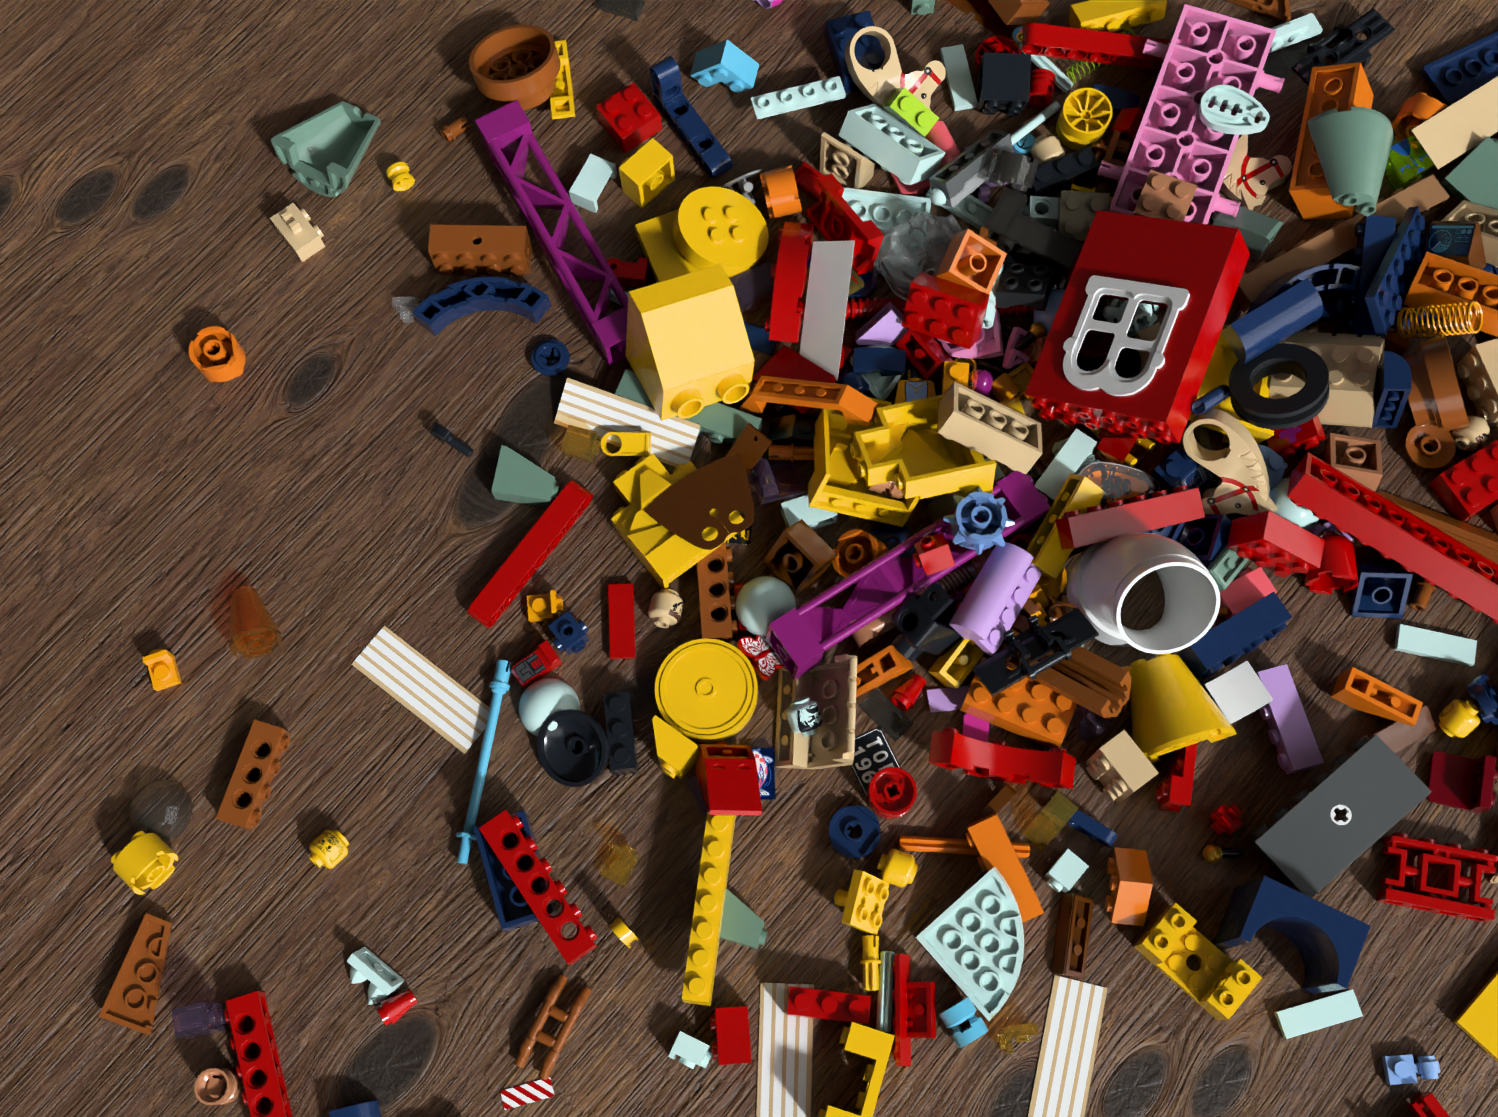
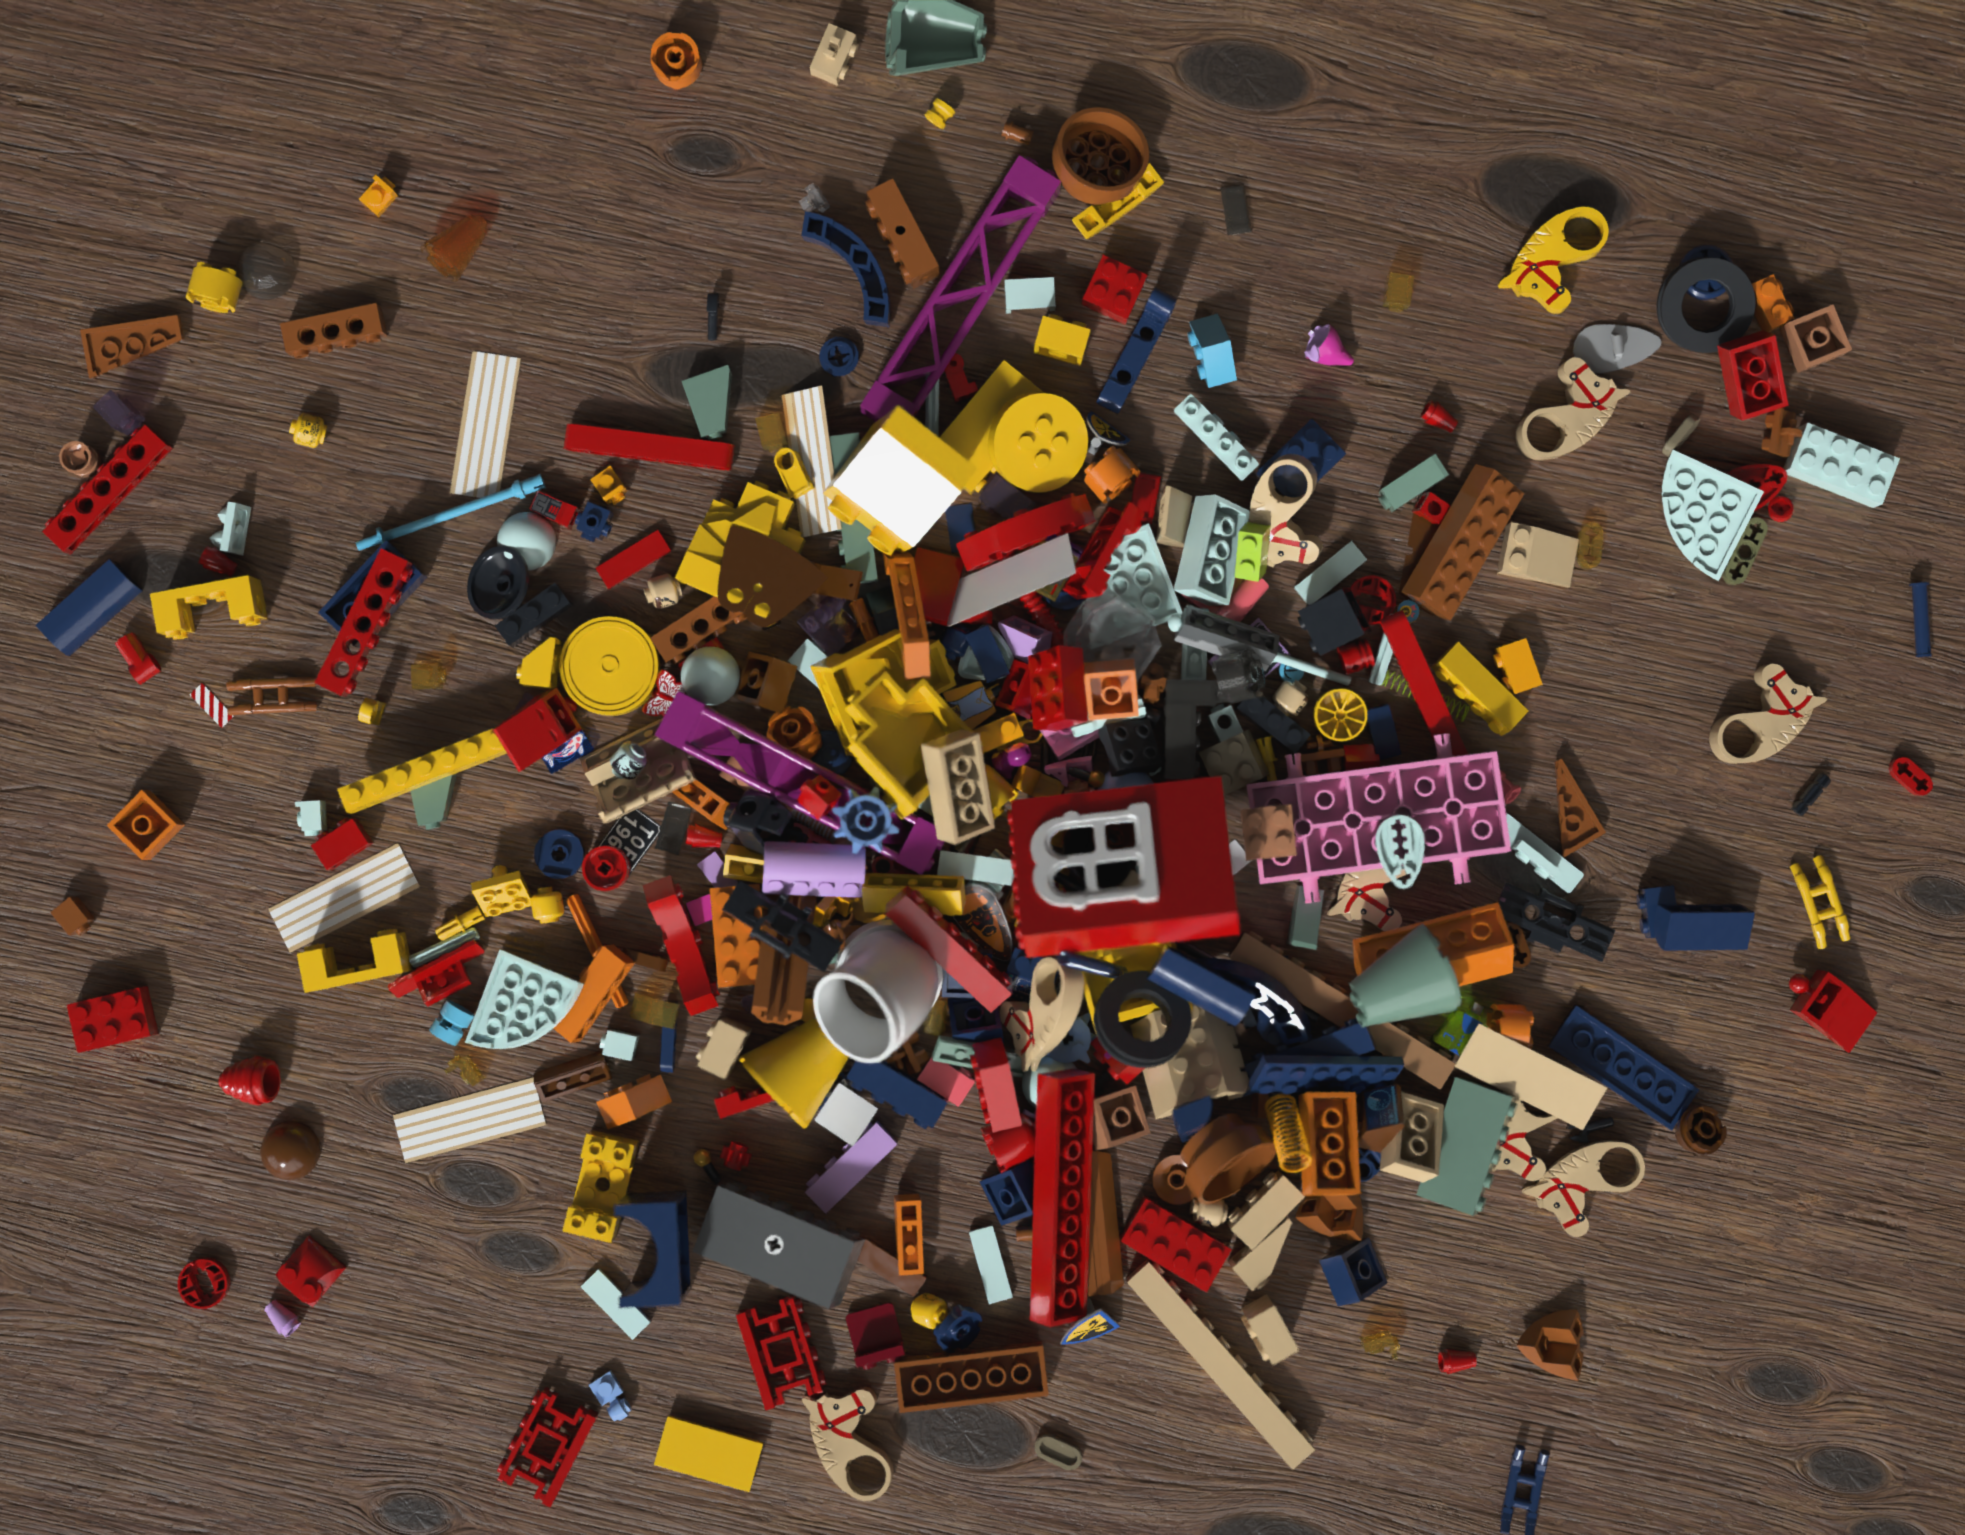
camera: 55 degrees right, 15 degrees up
red brick [785,986,871,1025] -> none
none -> yellow plate [150,575,268,640]

